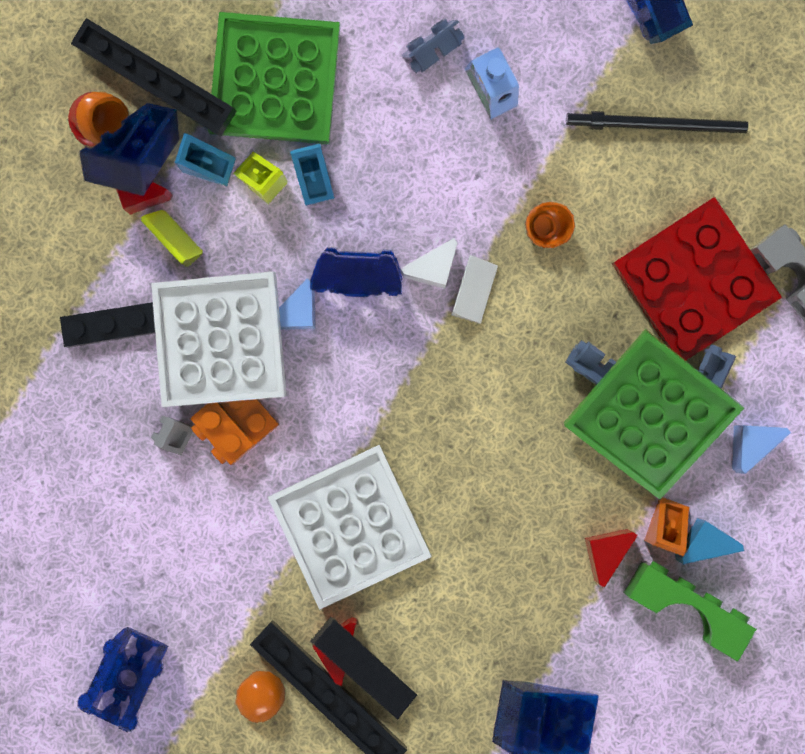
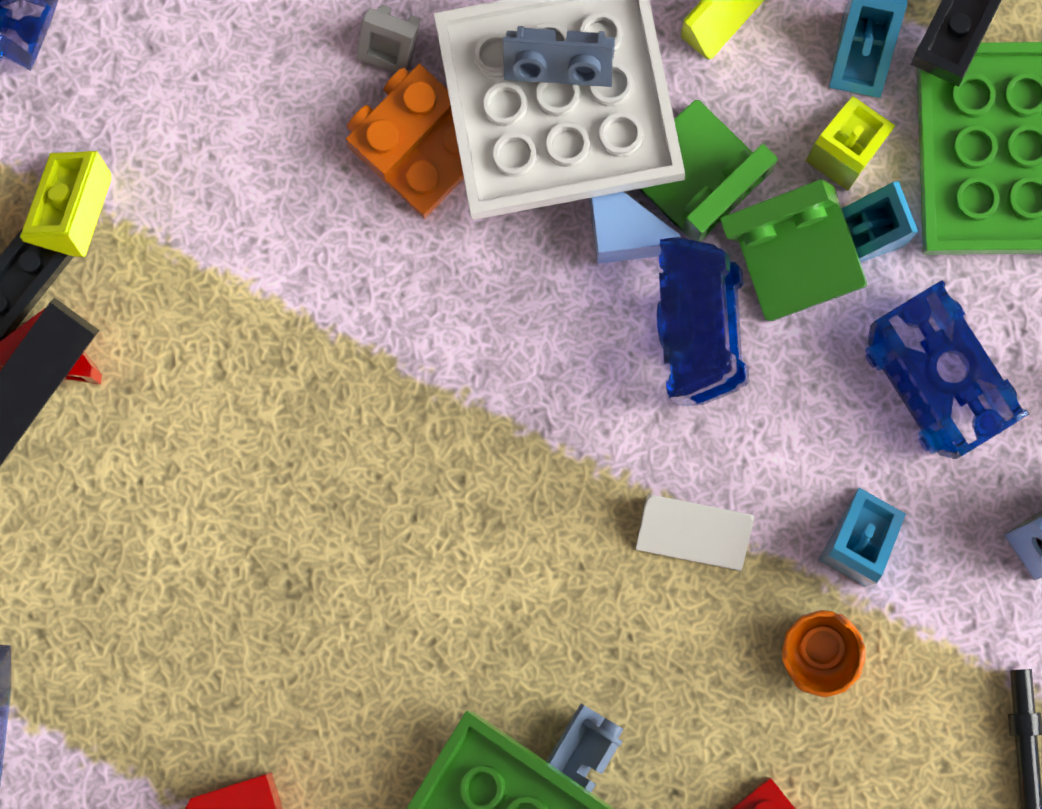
camera: 85 degrees right, 5 degrees down
white plate [268,445,432,610] -> none
white slope [401,238,457,289] -> none
none -> neon yellow slope [20,151,111,257]
none -> sand blue hinge [503,26,615,87]
none -> bright green bracket [639,100,778,246]
none -> bright green bracket [720,179,867,321]
none -> dark azure slope [818,487,906,587]
none -> clear blue piece [865,280,1030,459]

